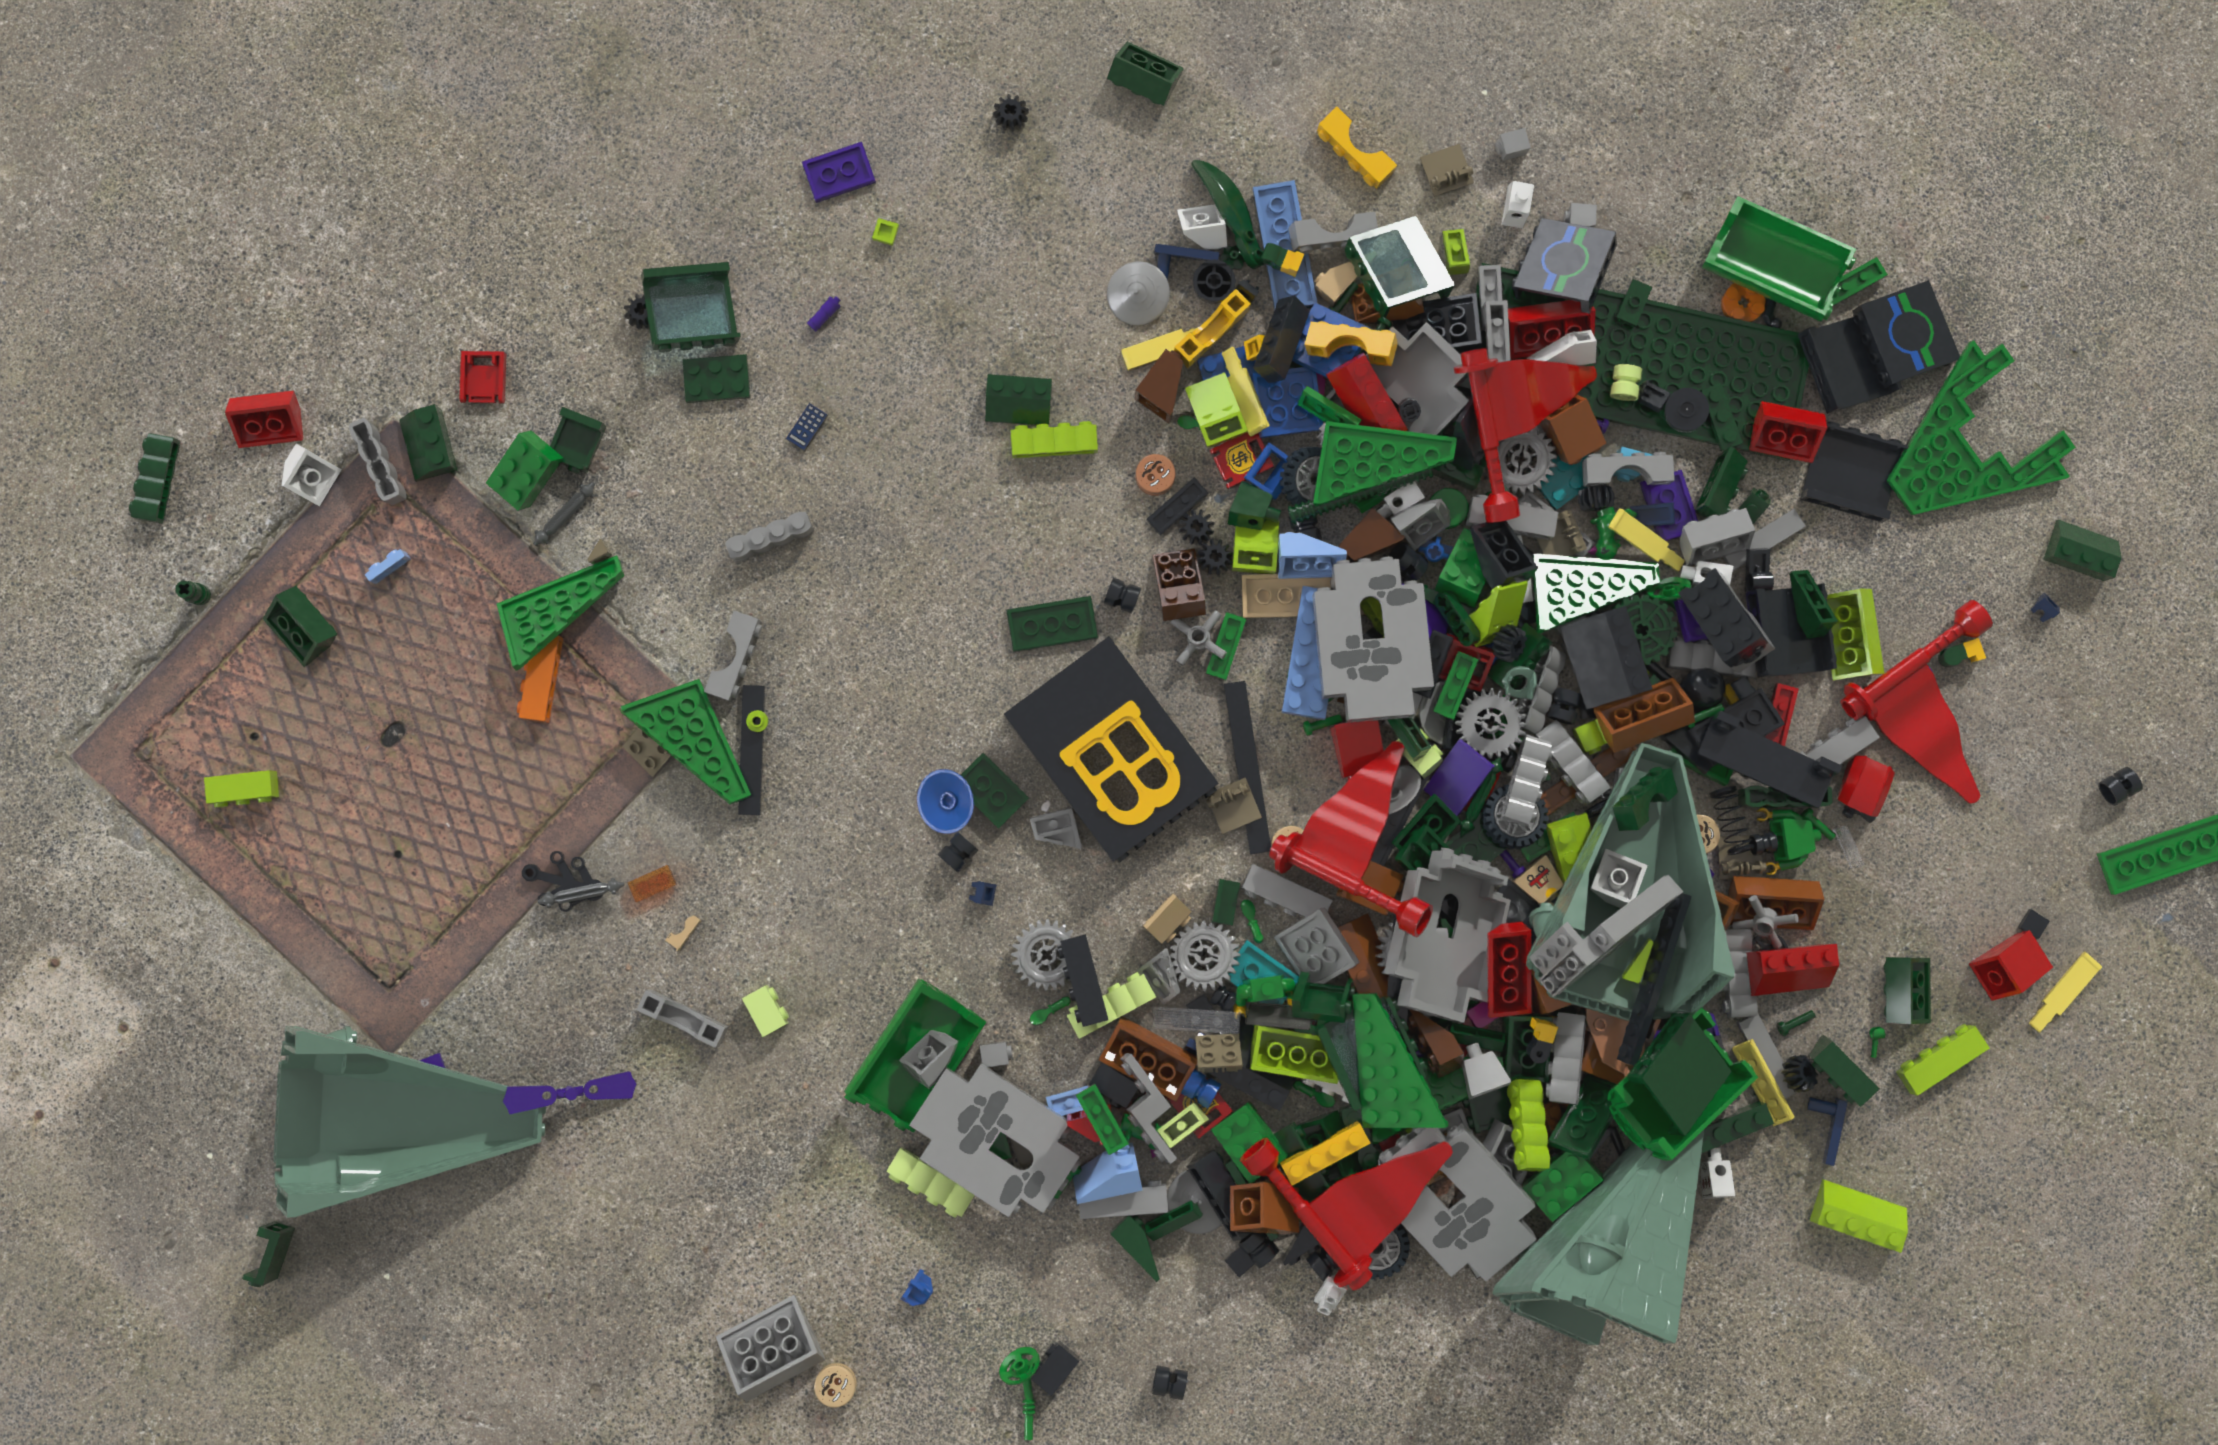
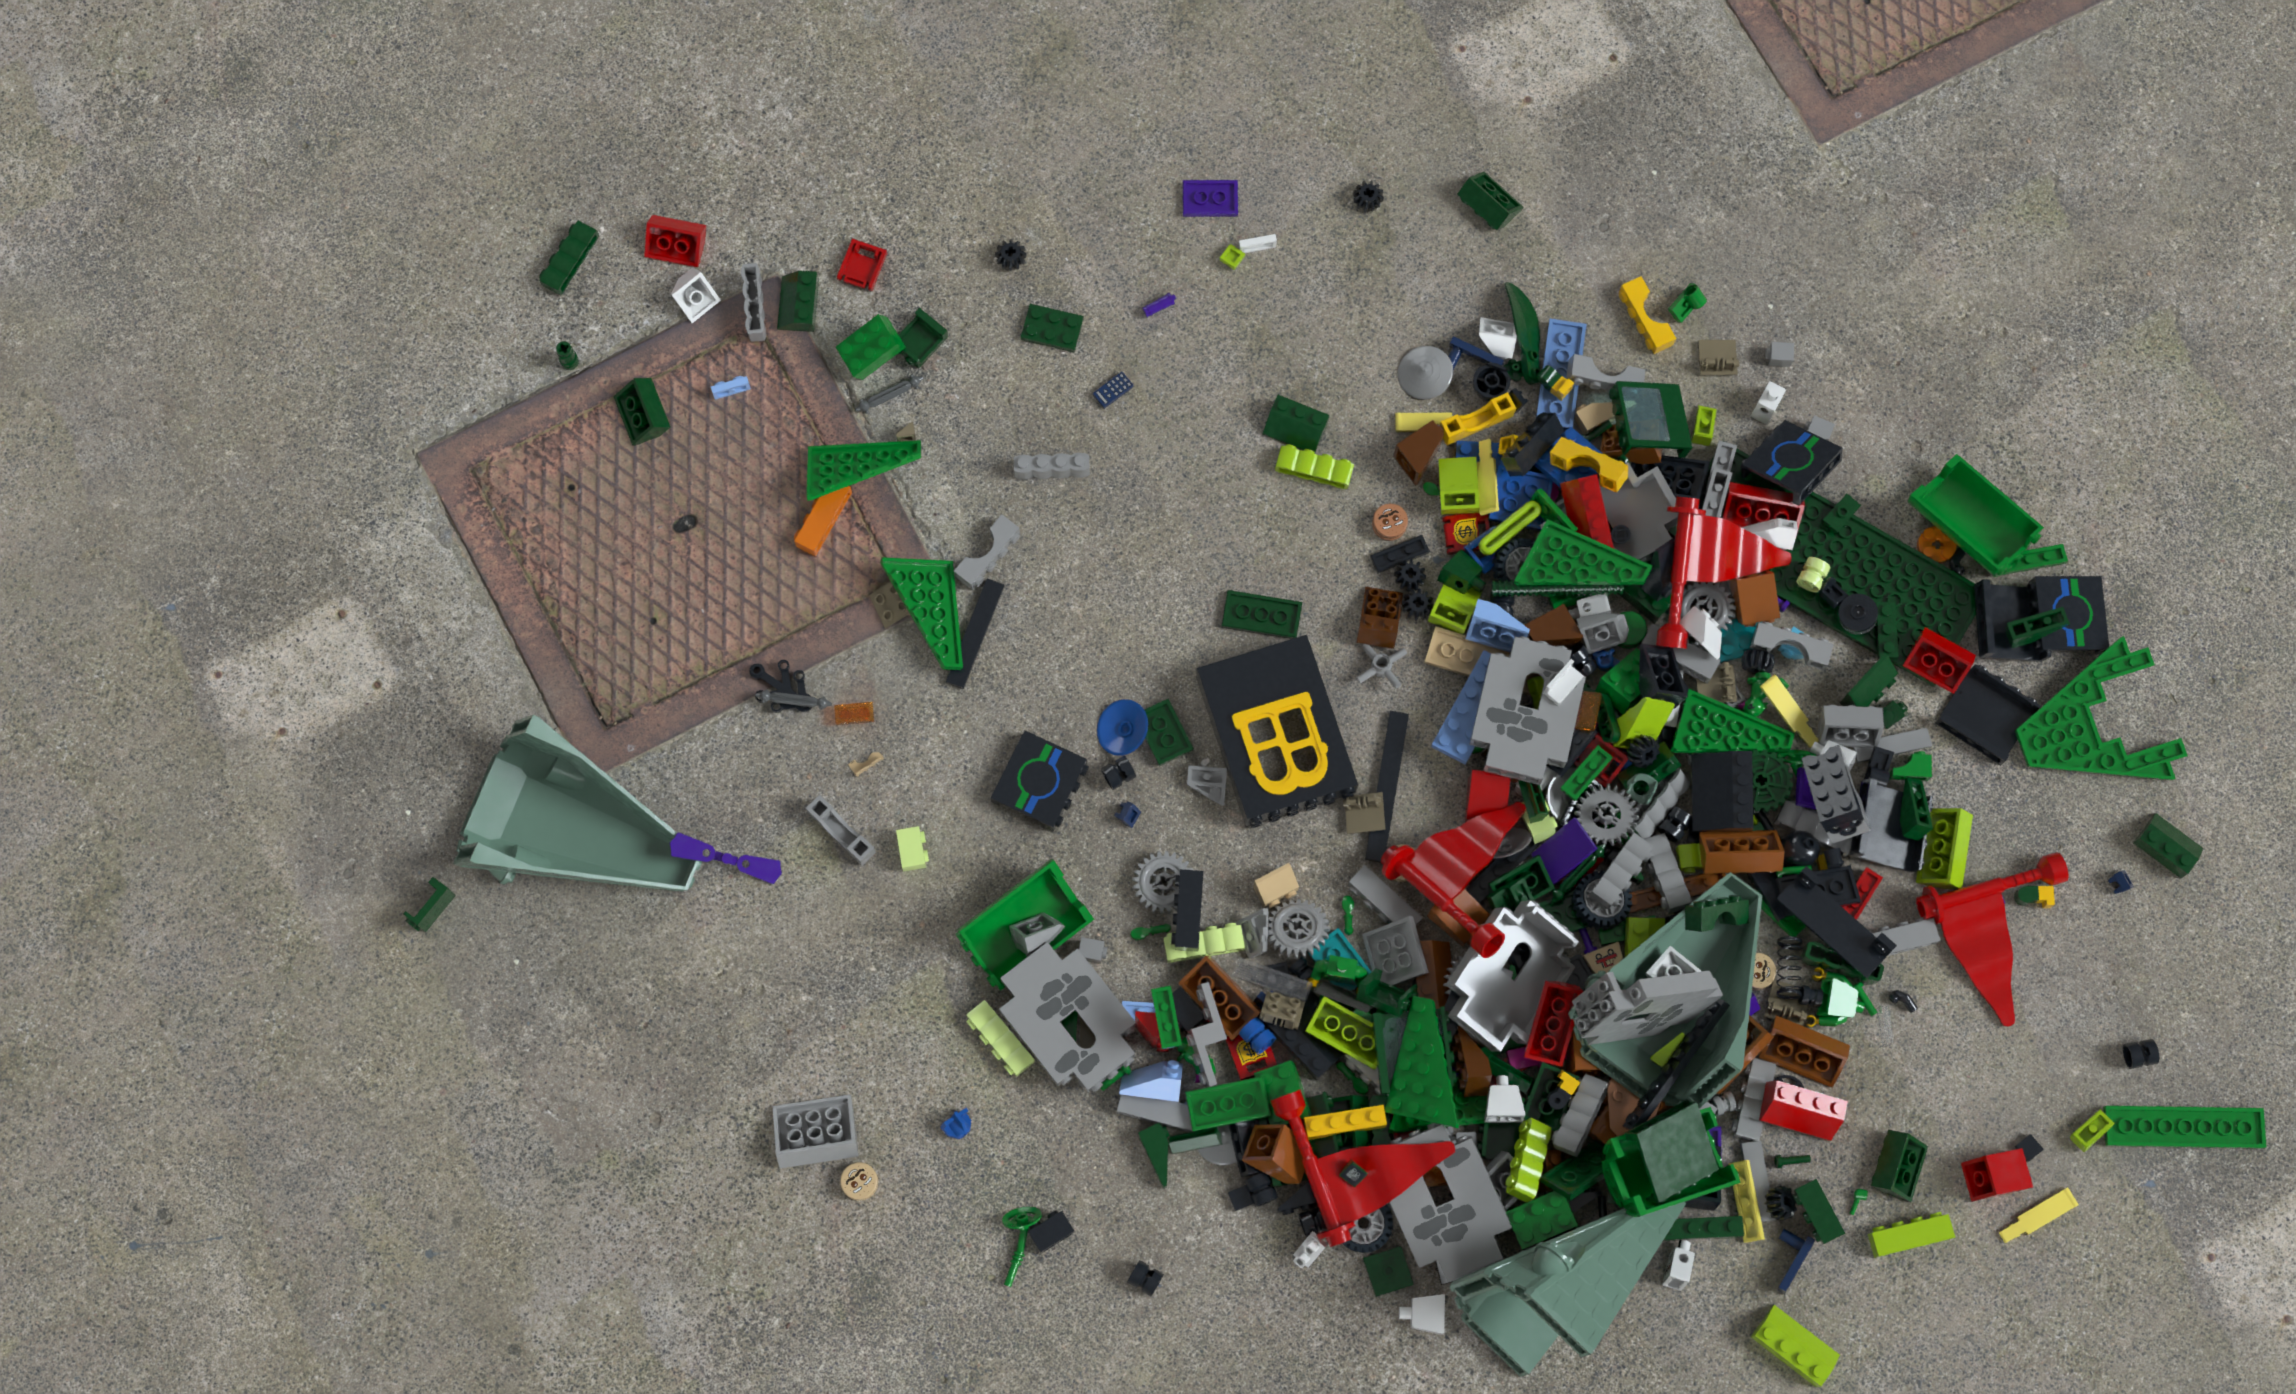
camera: 25 degrees right, 10 degrees down
lime brick [204,770,279,808] -> none
clear light blue panel [641,262,741,353] -> none
lime plate [746,710,768,732] -> none
black wheel [1104,577,1142,614] -> none
yellowish green brick [1157,1102,1209,1148] -> none
green plate [1205,612,1246,681] -> none
dark green panel [1211,879,1240,925] -> none
green piece [1303,714,1342,736] -> none
dark blue tile [1630,502,1675,527] -> none
dark purple tile [1639,470,1699,541] -> none
light grey bar [1733,895,1799,949] -> none
red slope [1837,756,1895,817] -> none
none -> black panel [991,730,1089,831]
none -> green tile [1185,1076,1271,1132]
none -> white tile [1238,234,1277,253]
none -> slope [1339,1159,1368,1188]
none -> dark green plate [1363,1246,1414,1297]
none -> white torso [1399,1294,1445,1335]
none -> lime piece [1479,501,1542,555]
none -> white panel [1543,659,1584,706]
none -> clear orange plate [1575,691,1602,731]
none -> green plate [1668,283,1707,323]
none -> white slope [1680,606,1722,660]
none -> green arch [1889,751,1932,782]
none -> dark green slope [2005,607,2070,648]
none -> lime slope [2070,1110,2115,1152]

